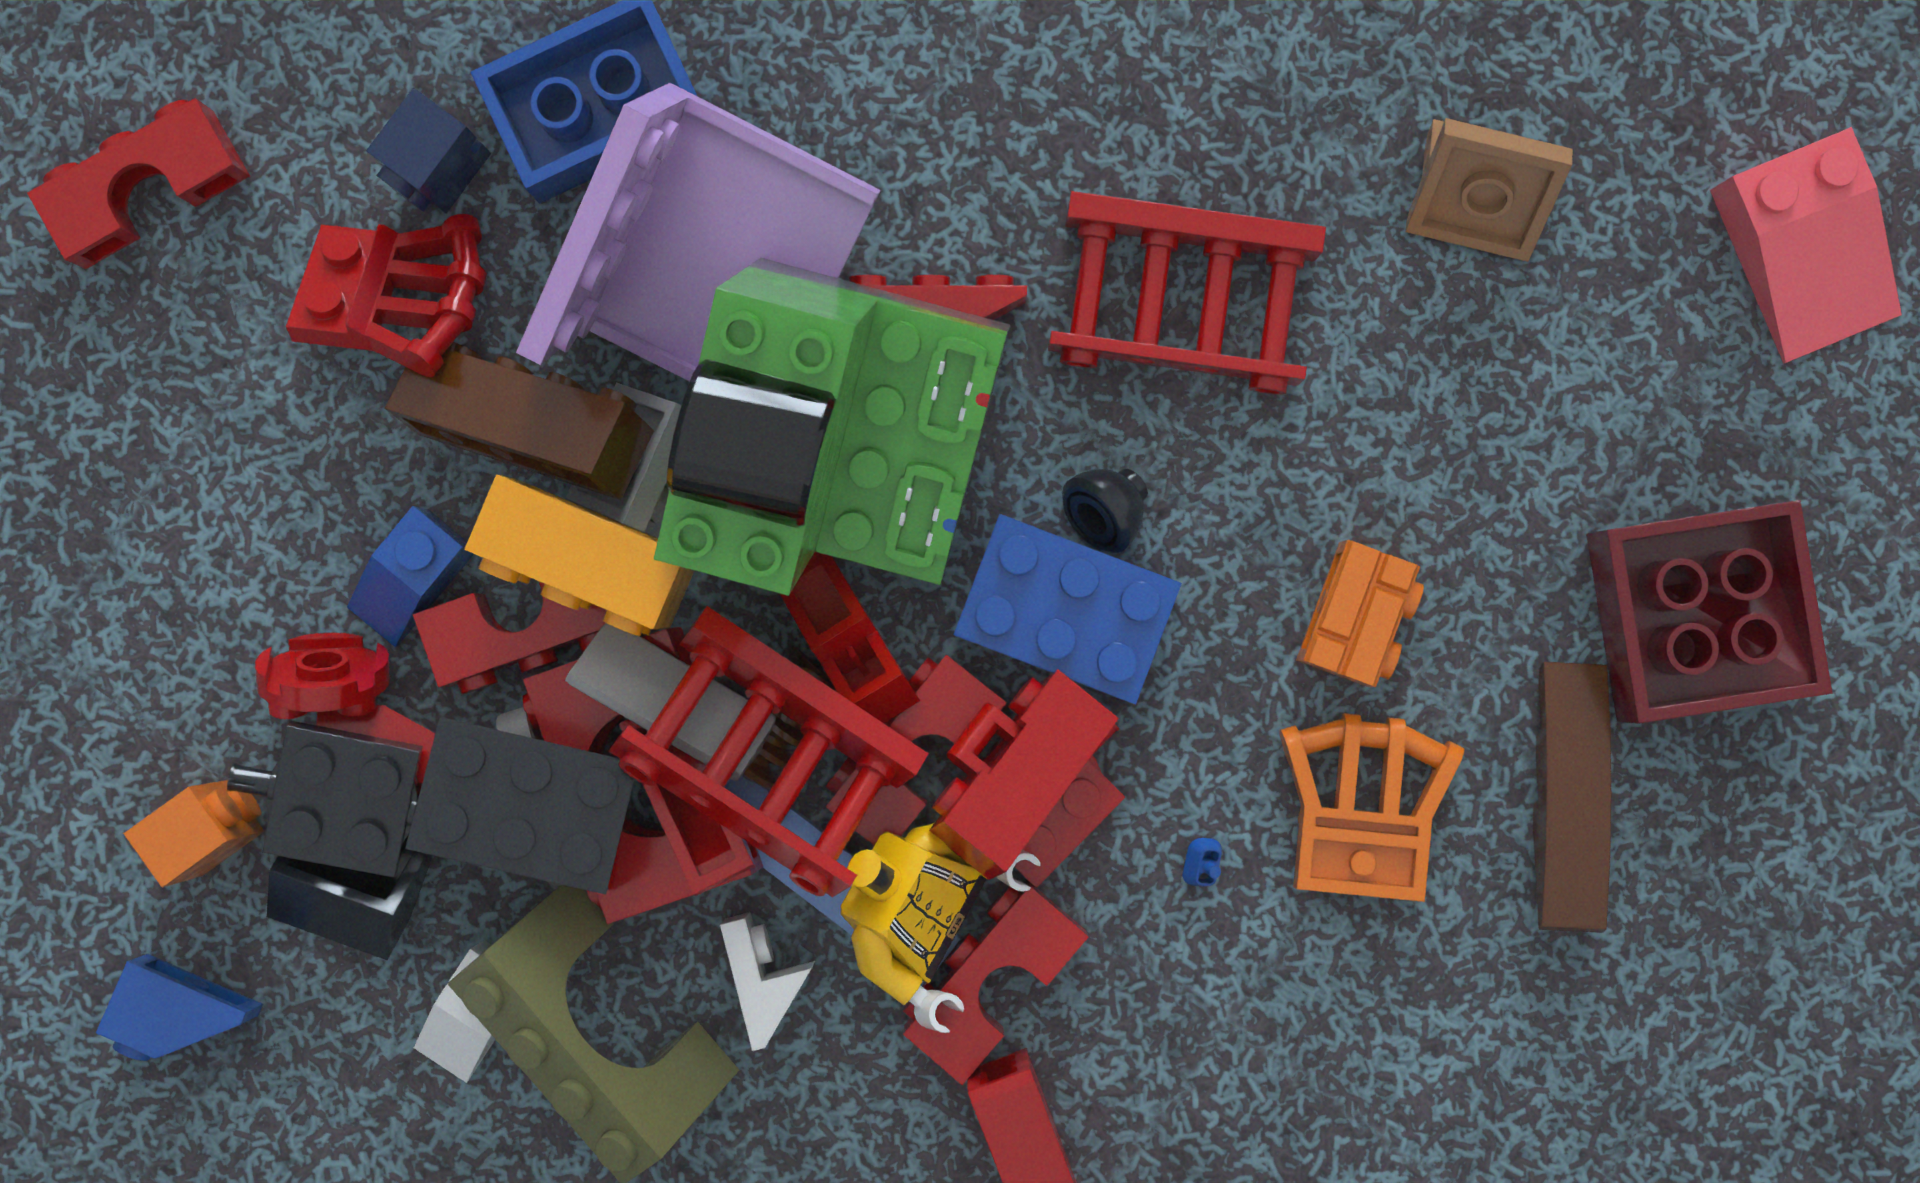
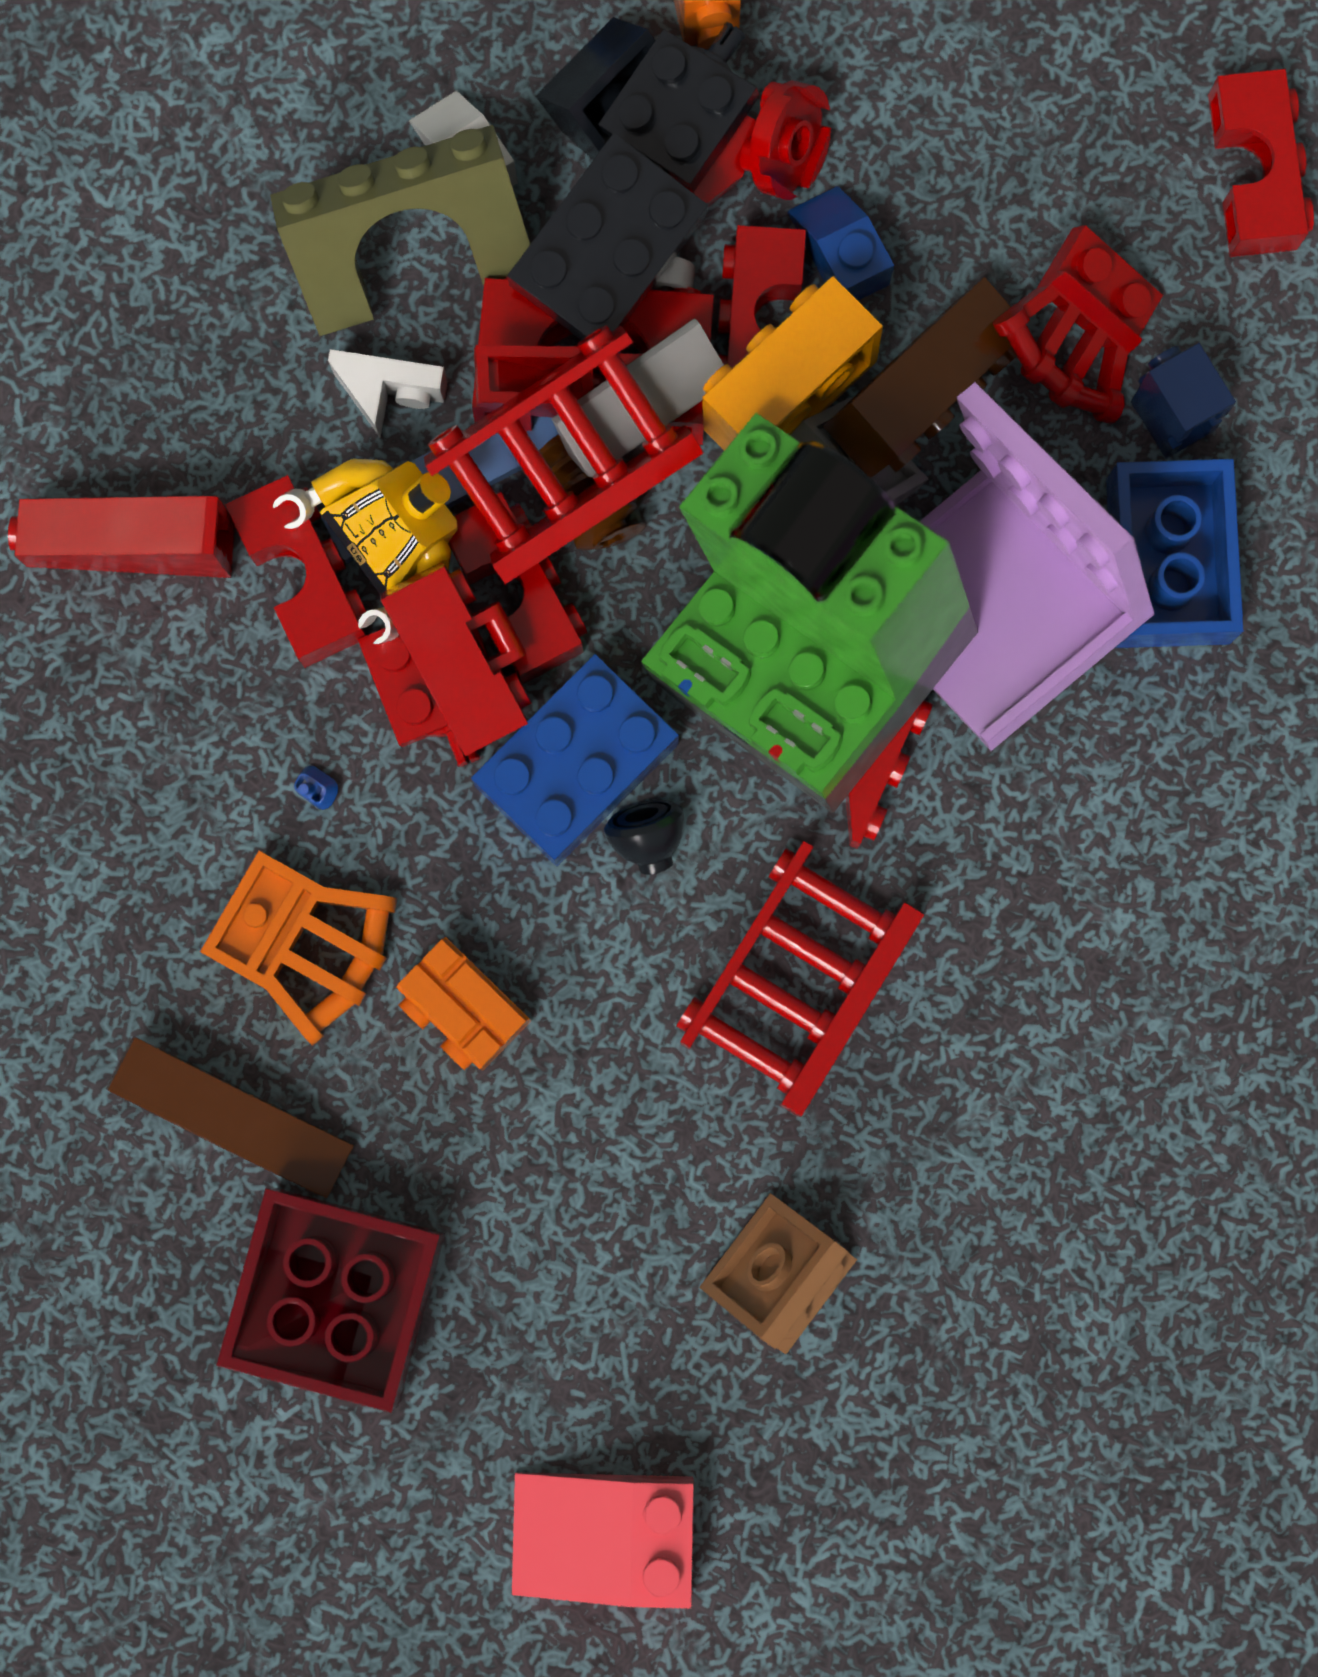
camera: 115 degrees right, 5 degrees down
red slope [780,552,920,723] -> none

